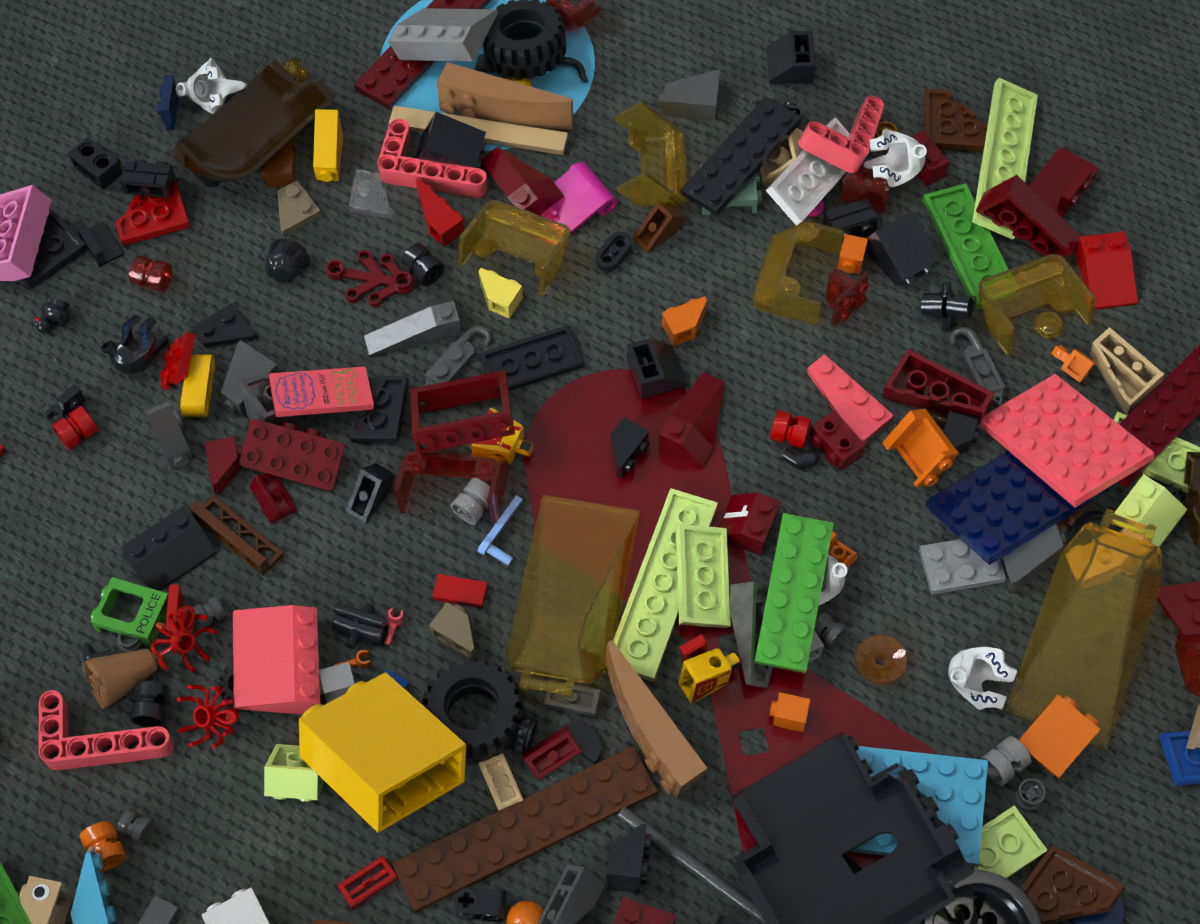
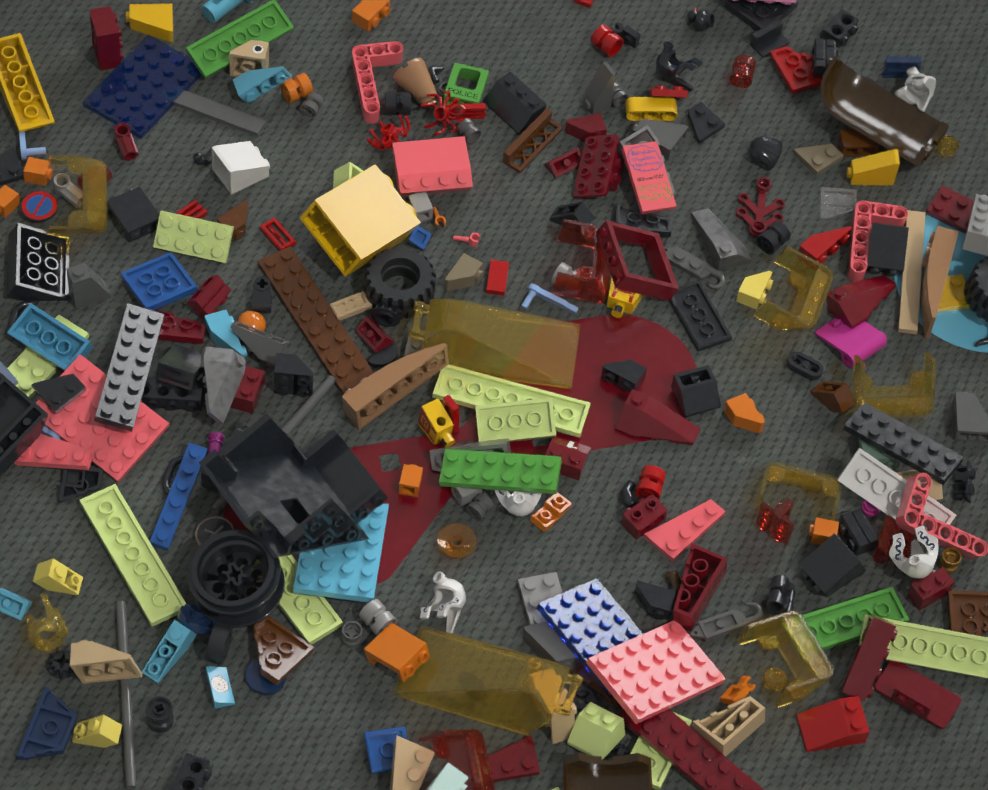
camera: 80 degrees right, 5 degrees down
black pin [332,602,389,649] -> none
orange panel [882,409,959,488] -> none

